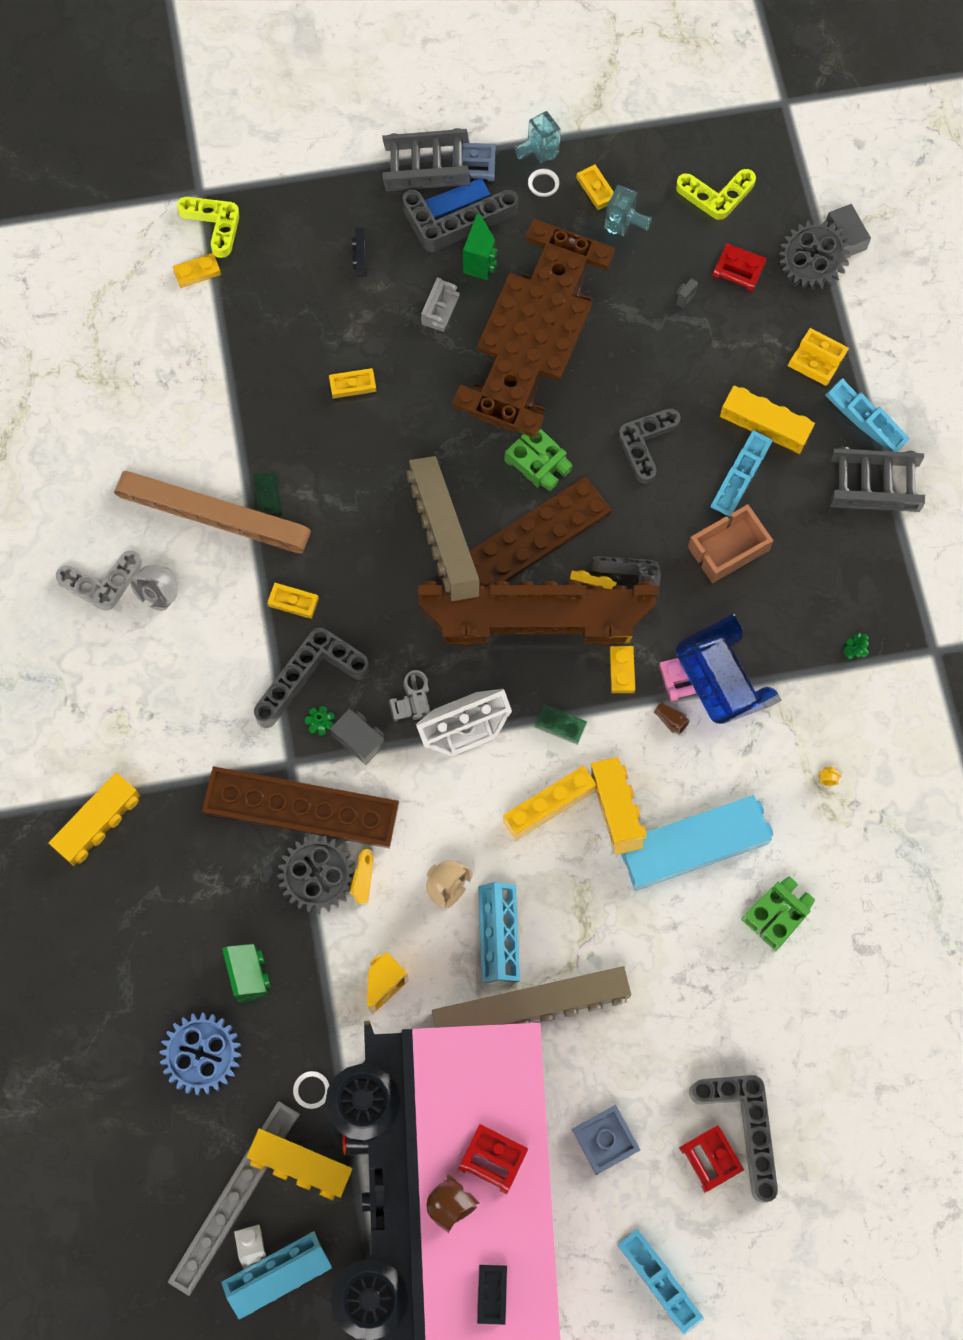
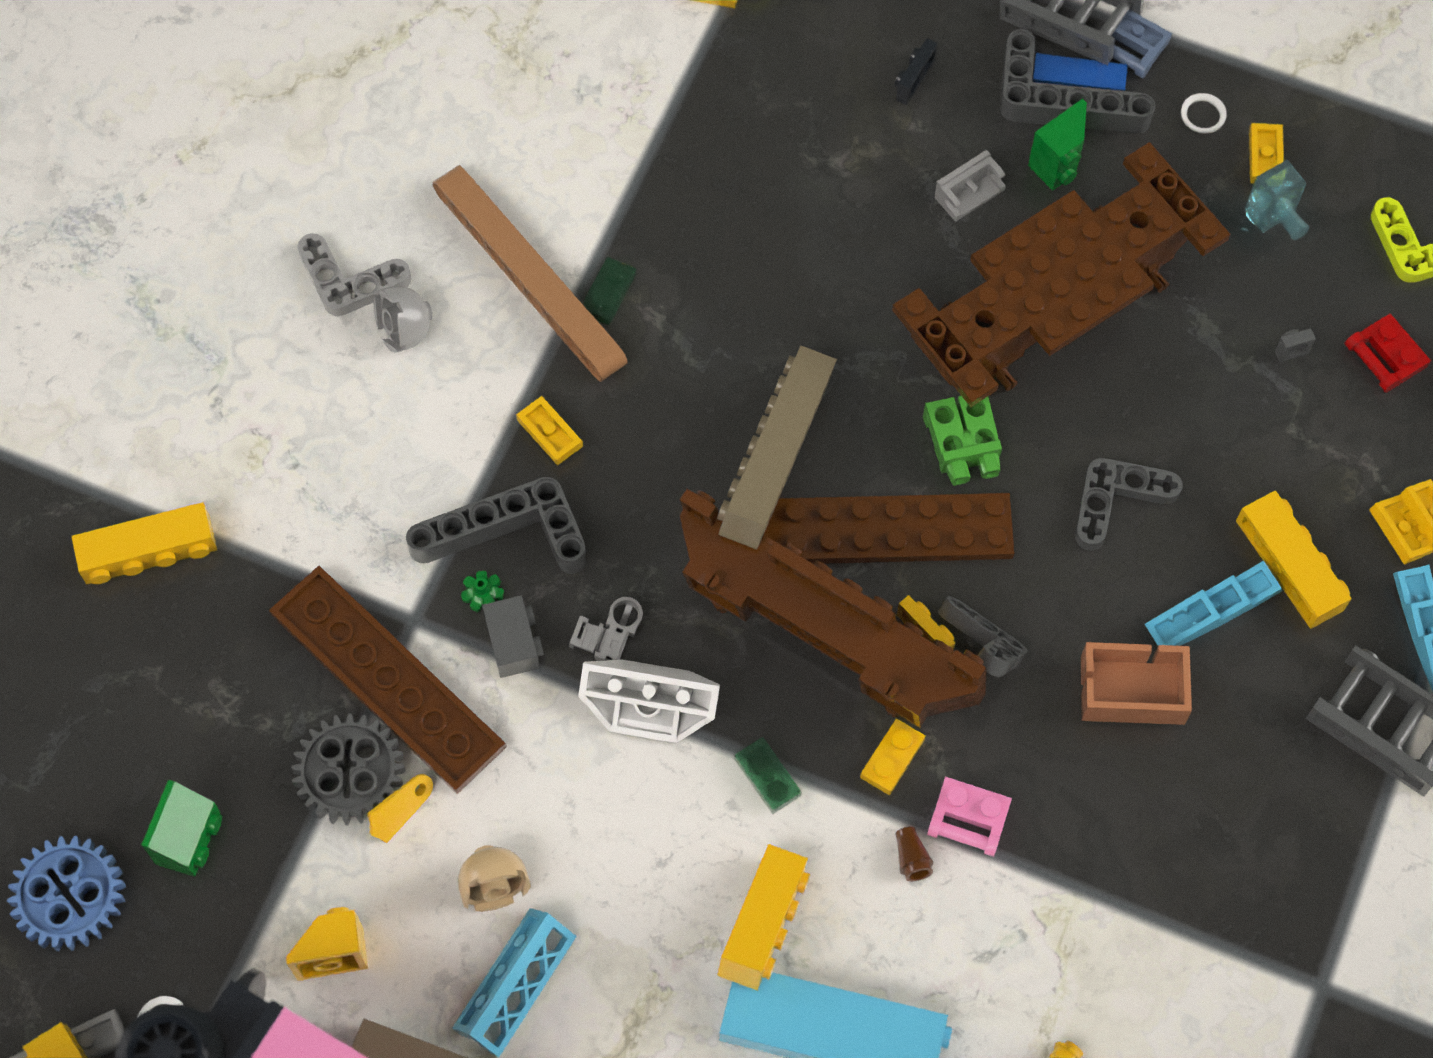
camera: 35 degrees right, 5 degrees down
yellow plate [329,368,377,399] -> none
yellow brick [503,765,597,841] -> none
clear light blue brick [515,111,561,163] -> none
clear blue windscreen [676,613,782,724] -> none
green plant [843,632,869,659] -> none

